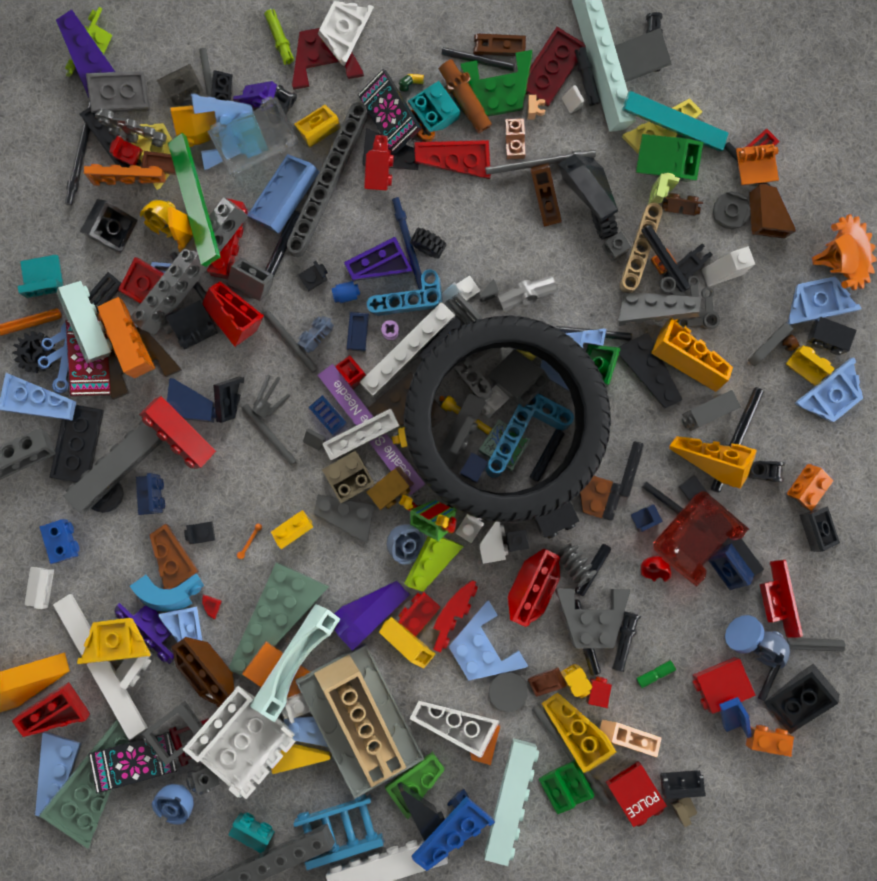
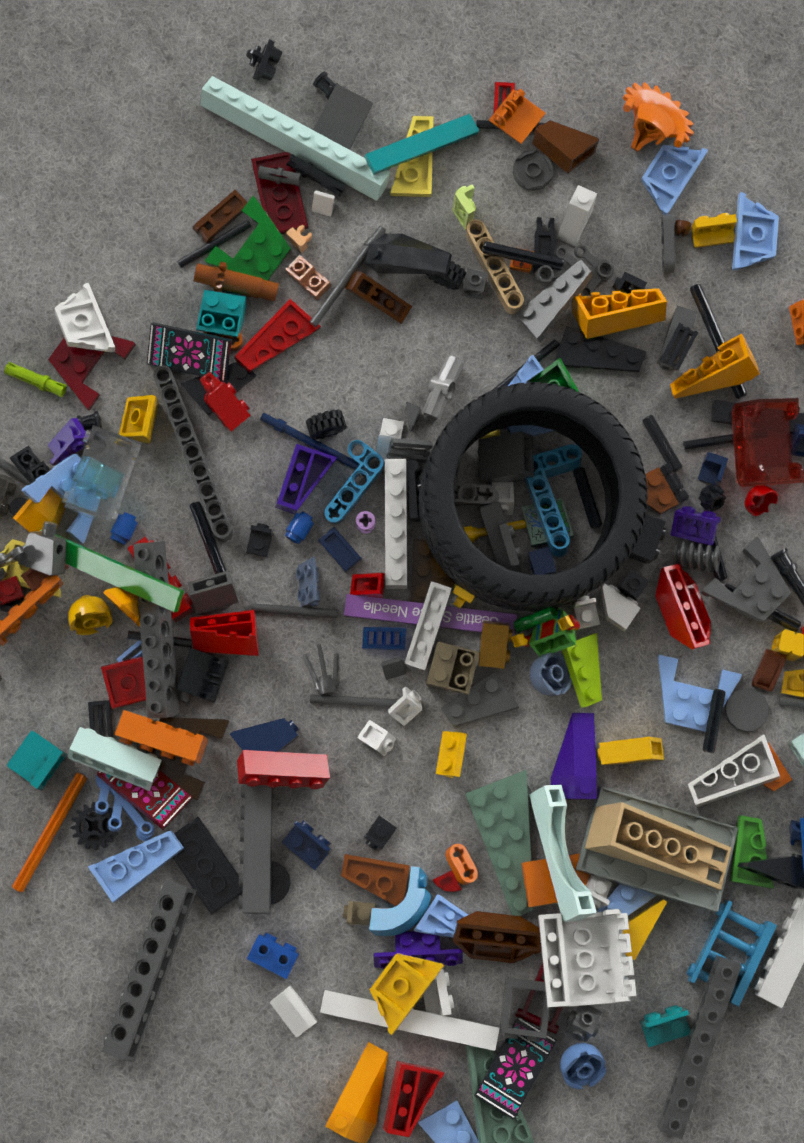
camera: 45 degrees left, 5 degrees down
black slope [80,199,138,253] -> none
black wing [213,377,244,423] -> none
orange hinge [237,523,262,559] -> none
medium blue slope [248,154,319,234] -> none
arm [398,74,424,92] -> none
red bracket [398,592,441,637] -> none
red slope [433,580,478,653] -> none
green slope [636,134,704,182] -> none
reddish brown hinge [662,193,703,216] -> none
black piece [748,461,785,482] -> none
black brick [807,317,857,355] -> none
none -> dark grey torso [18,521,67,576]
none -> blue brick [110,512,138,545]
none -> dark grey pin [258,166,301,186]
none -> dark tan bracket [343,901,376,926]
none -> white bracket [357,720,396,756]
none -> white bracket [388,686,422,726]
none -> orange beam [445,843,478,885]
none -> green piece [514,607,557,632]
none -> black bracket [612,272,647,294]
none -> black tile [660,323,698,370]
none -> dark purple bracket [670,506,721,545]
none -> black gear [698,484,726,512]
none -> black axle [702,689,726,753]

